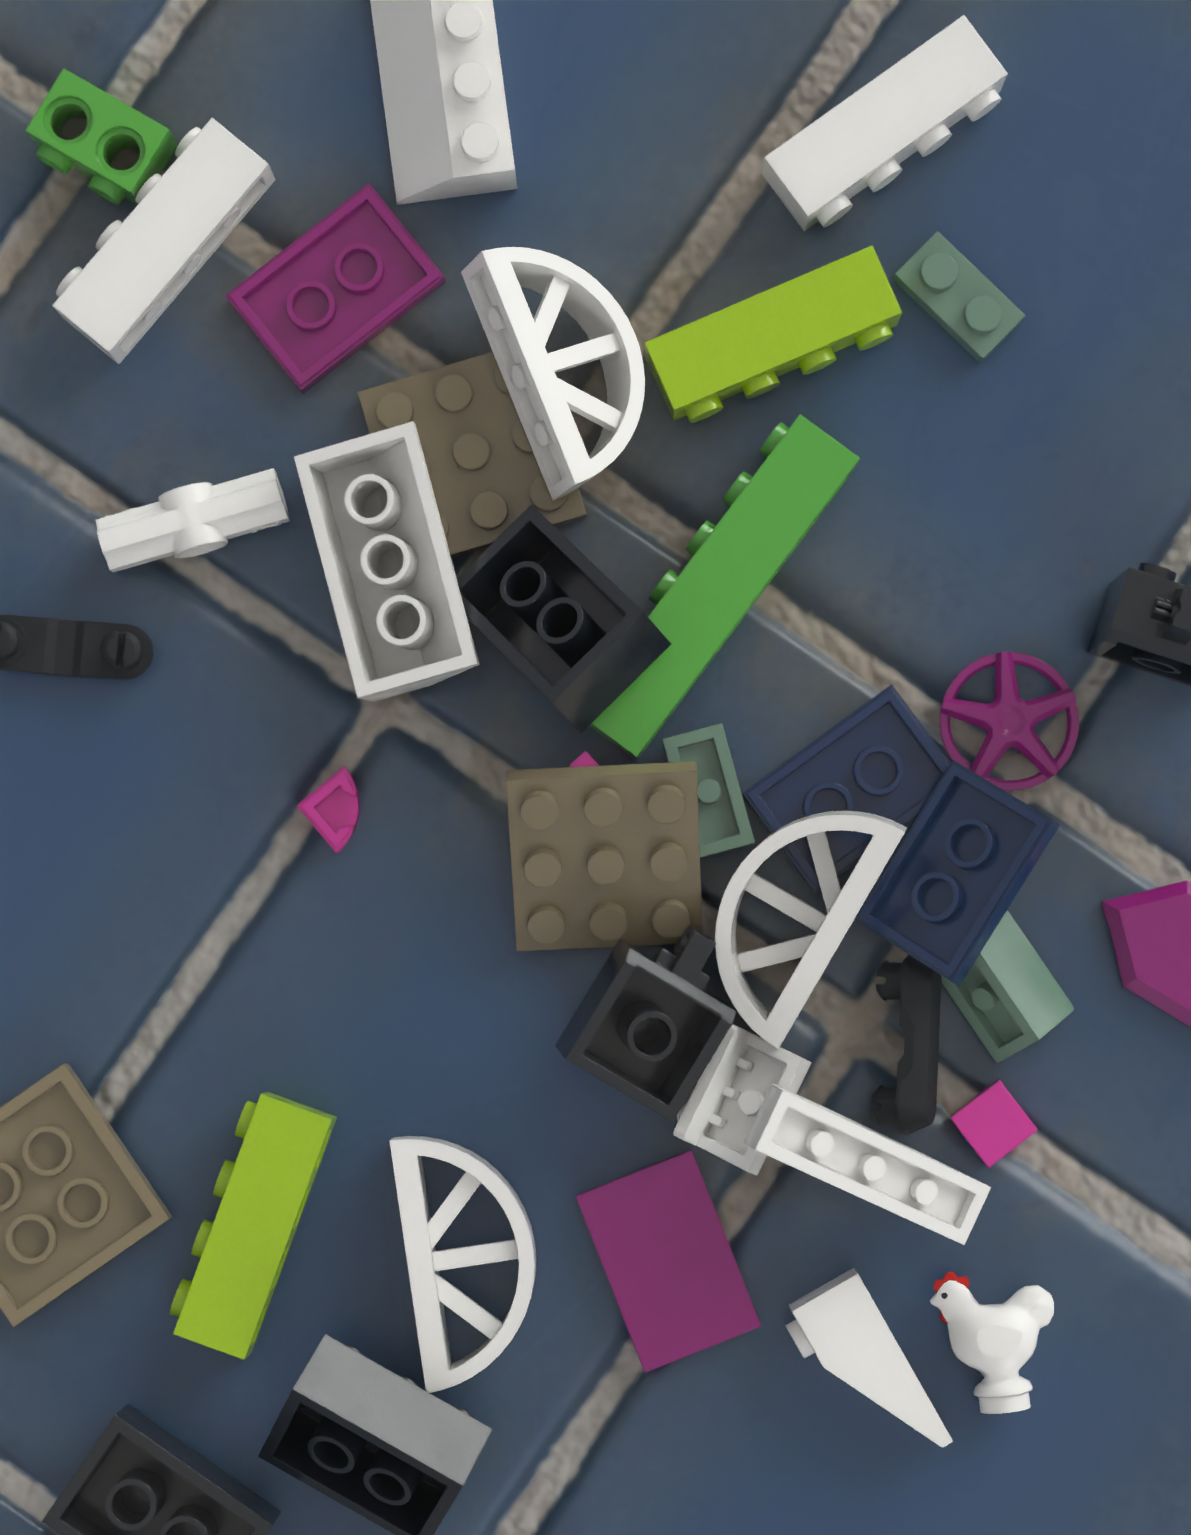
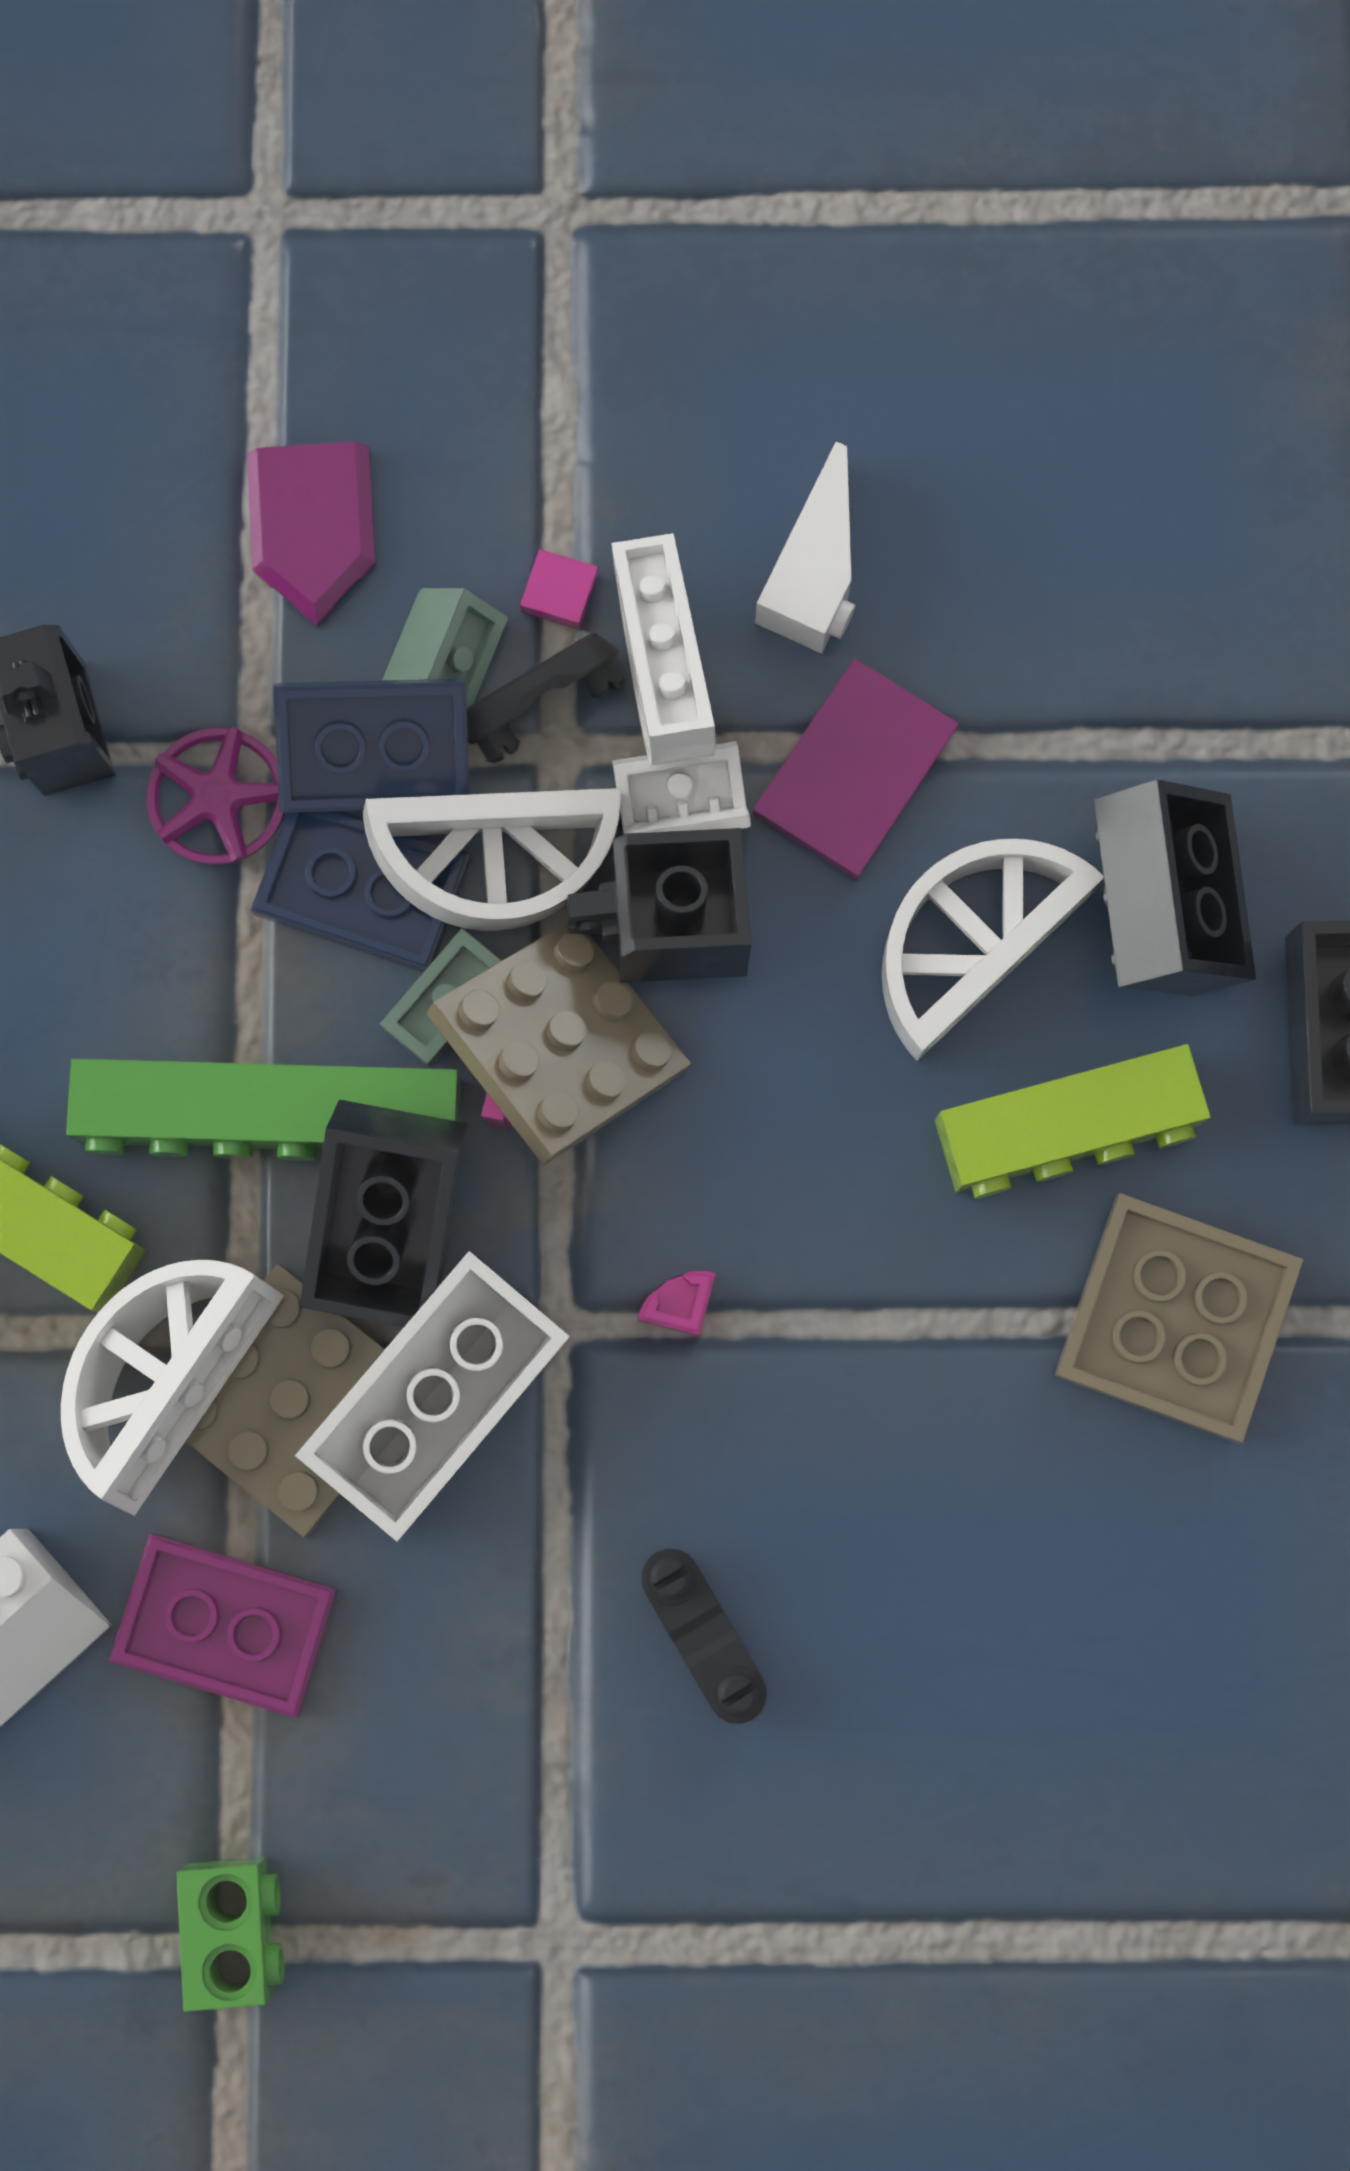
camera: 130 degrees left, 5 degrees down
white brick [52,118,275,364] -> none
white piece [96,468,290,573] -> none
white animal [930,1271,1054,1414] -> none

